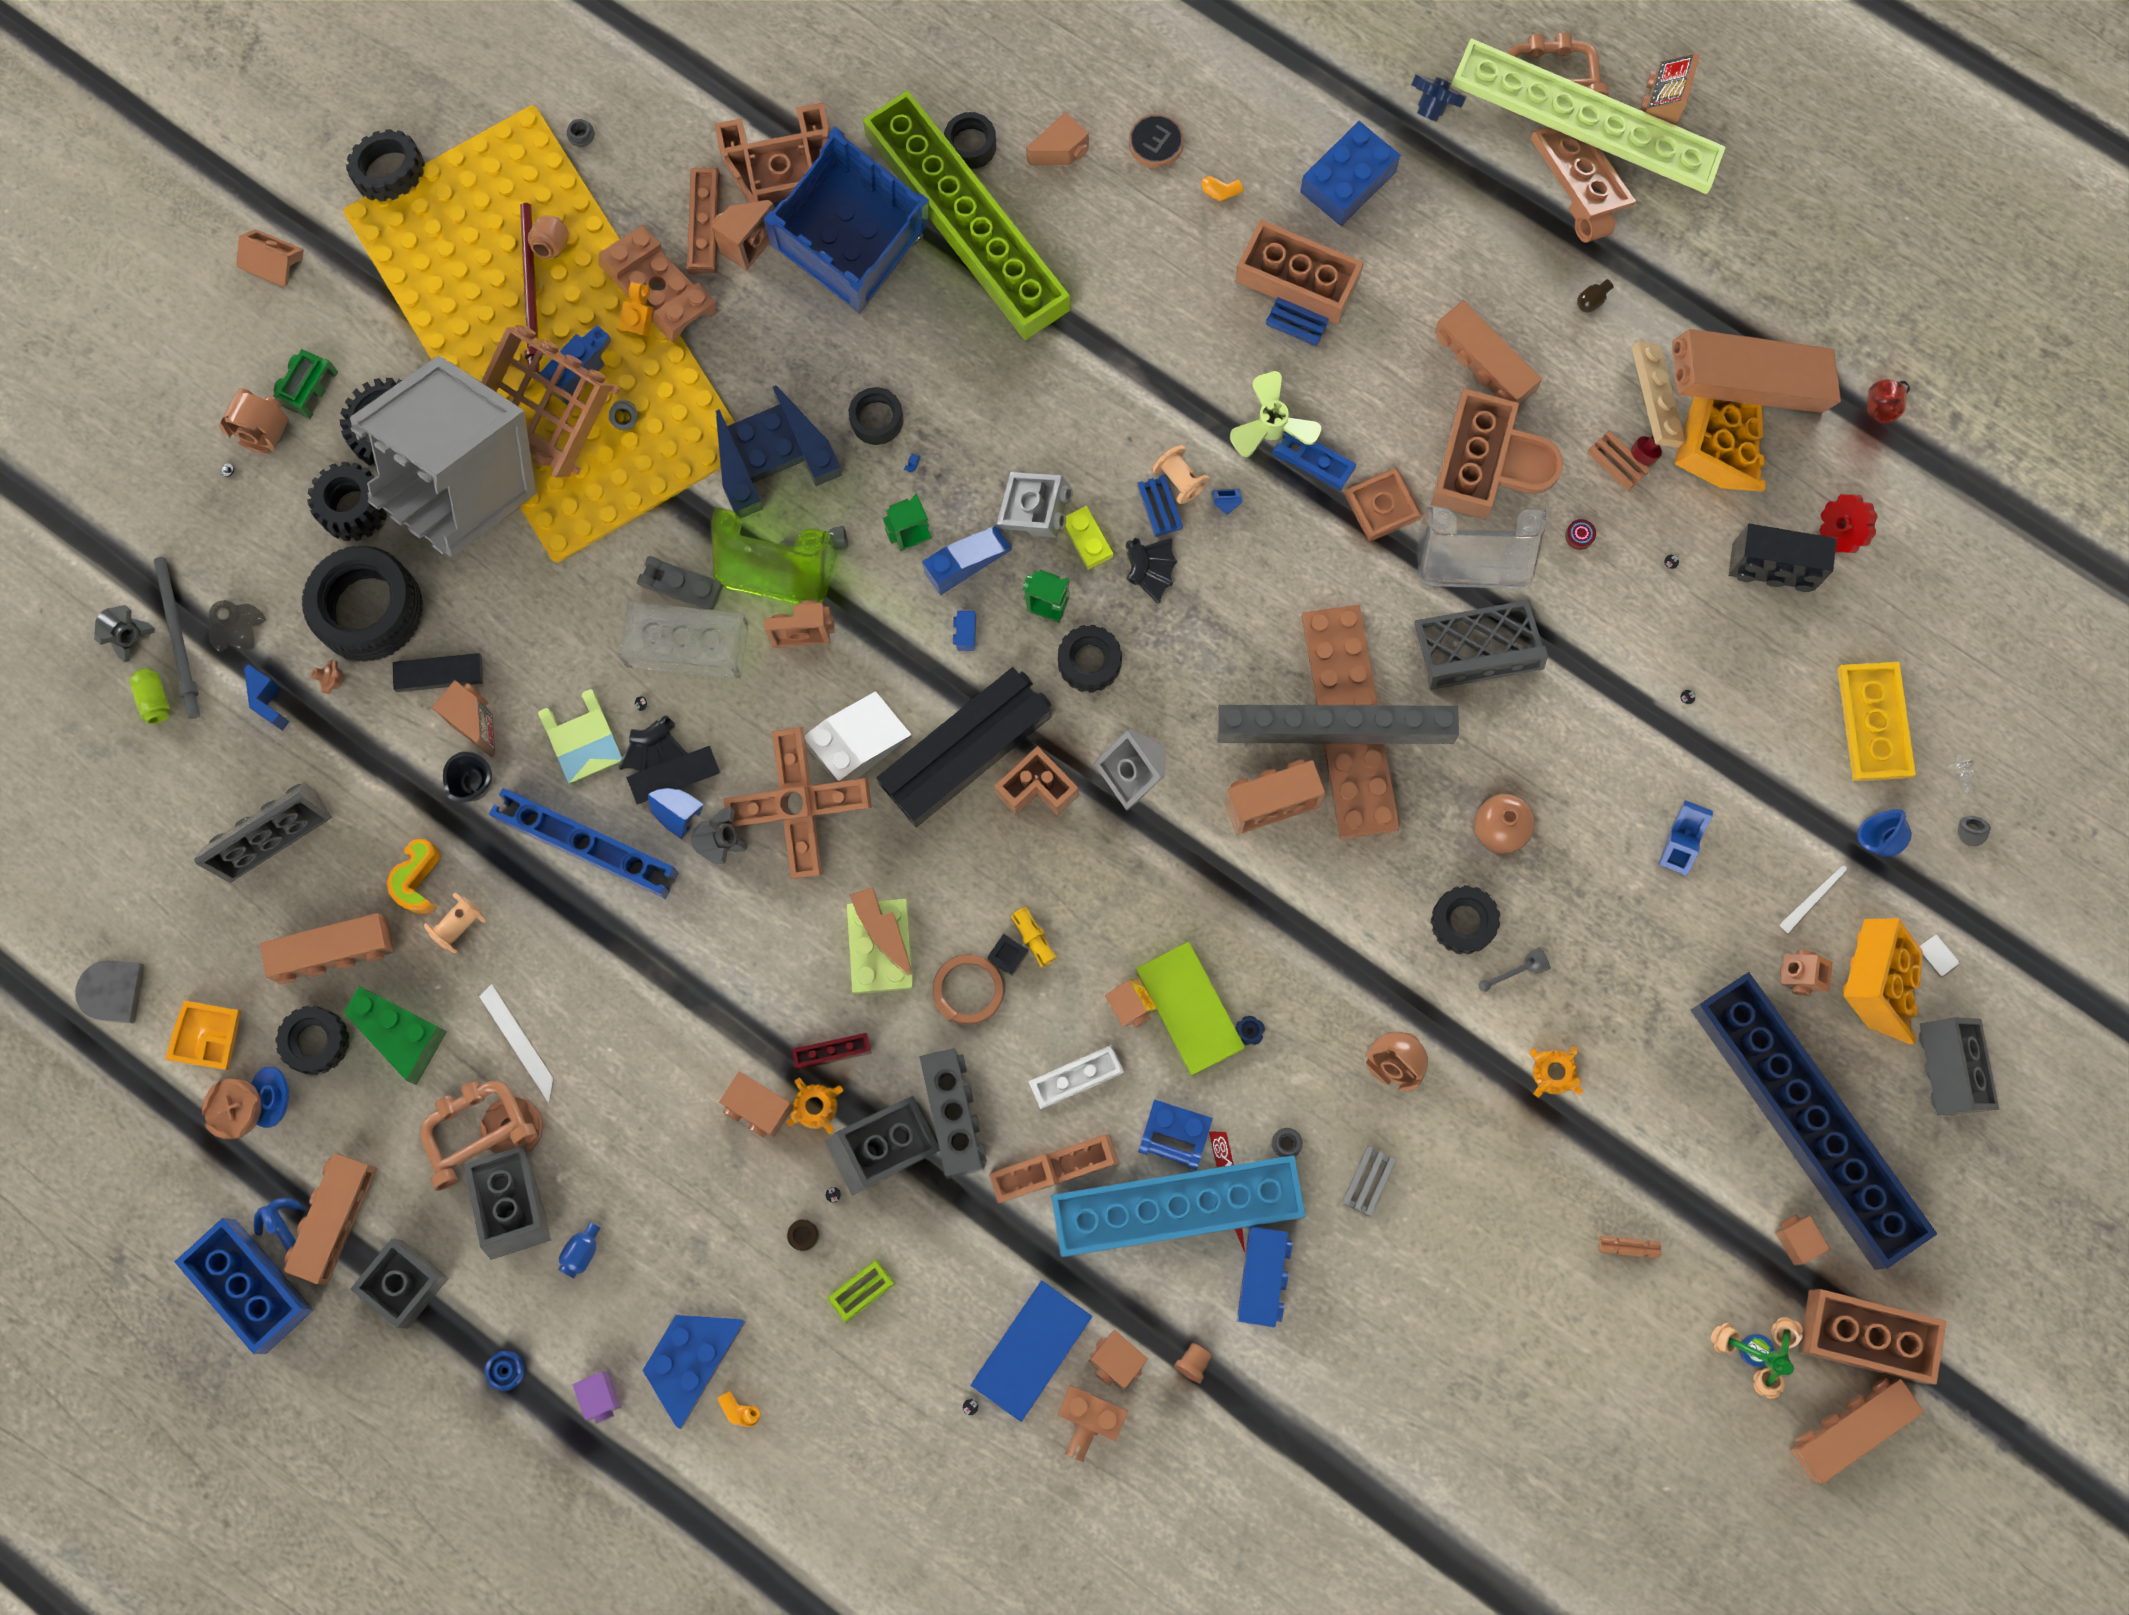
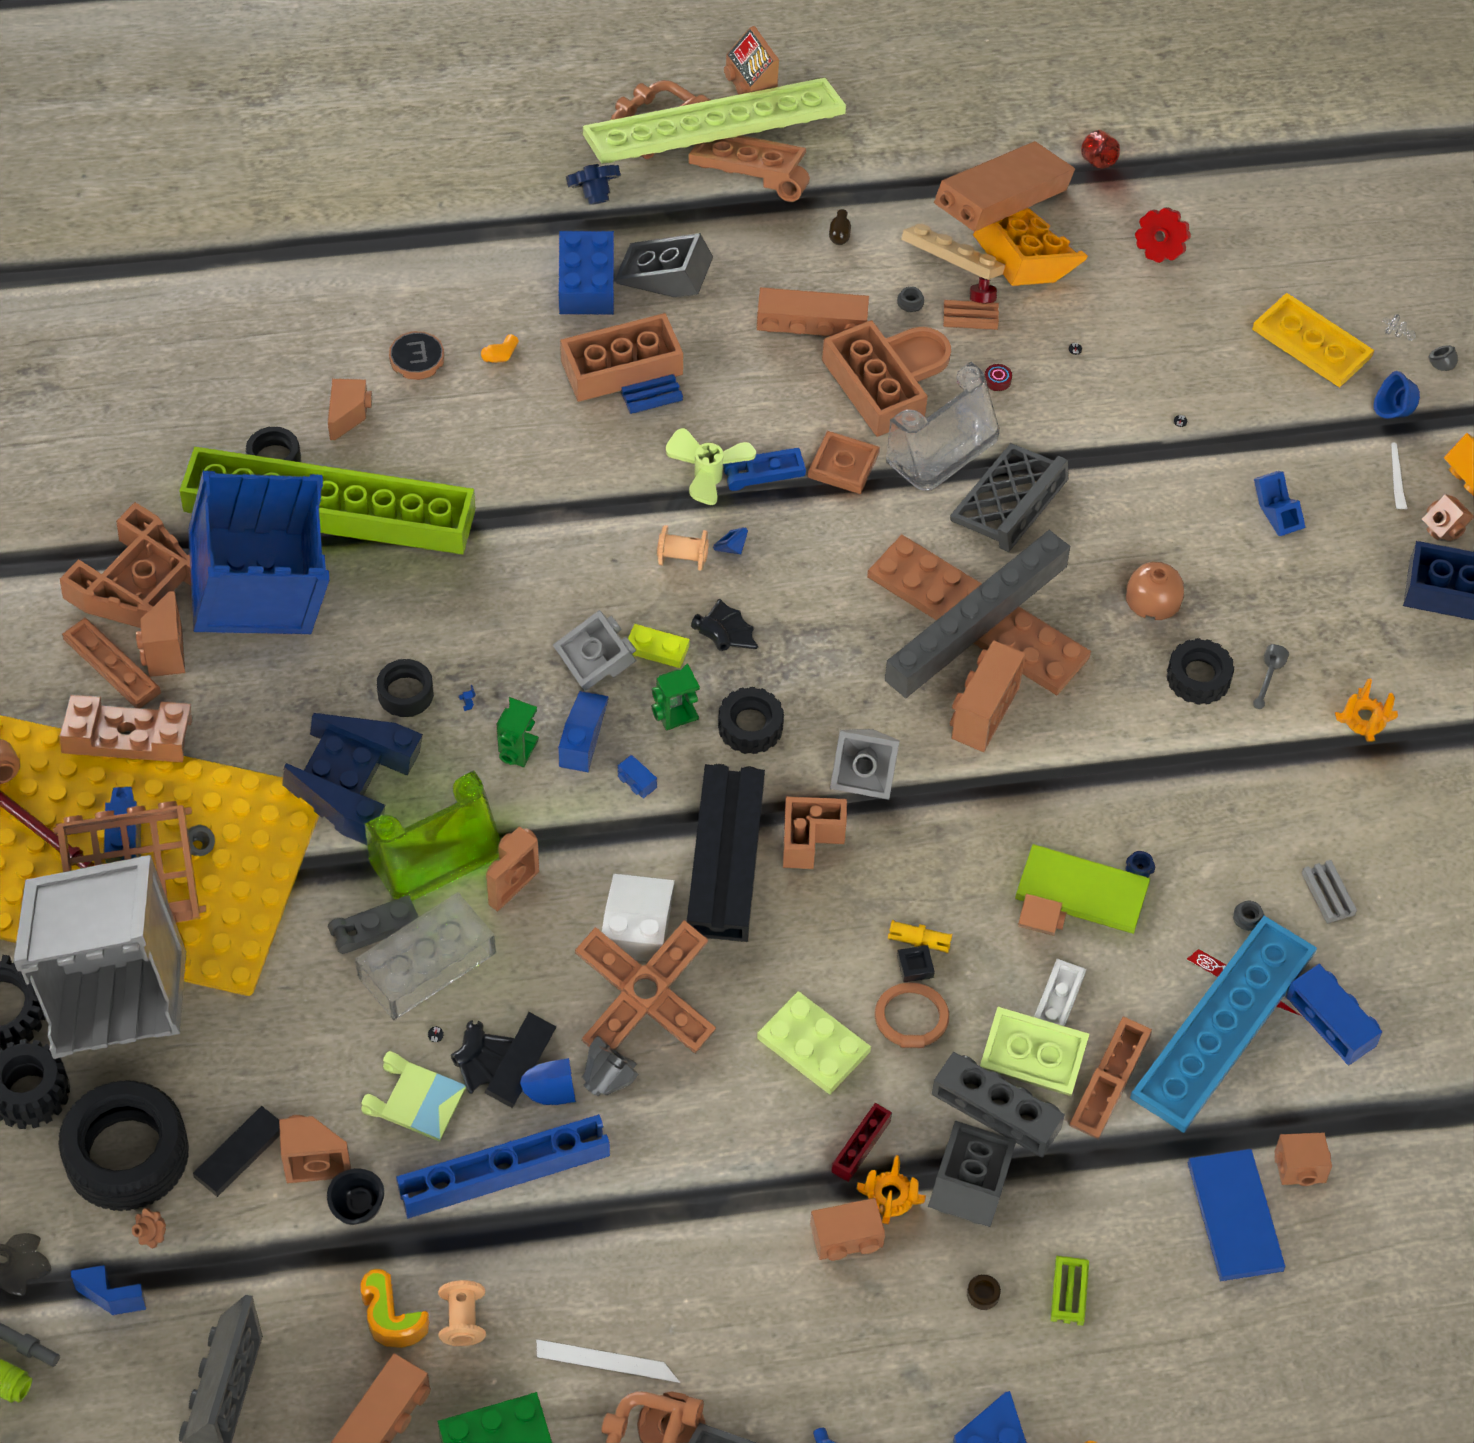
camera: 50 degrees left, 20 degrees down
light orange plate [618,282,653,335] -> none
black piece [825,1187,841,1203] -> none
nougat slope [849,887,913,976] -> none
black piece [963,1399,978,1415] -> none
nougat brick [1058,1385,1128,1462] -> none
blue tile [1137,474,1183,538] -> none
blue plate [1138,1099,1213,1171] -> none
nougat piece [1174,1343,1212,1383] -> none
nougat cylinder [1365,1031,1428,1091] -> none
black brick [1728,523,1837,592] -> none
none -> dark grey slope [615,233,713,297]
none -> dark grey plate [897,287,924,312]
none -> yellowish green plate [980,1007,1090,1096]

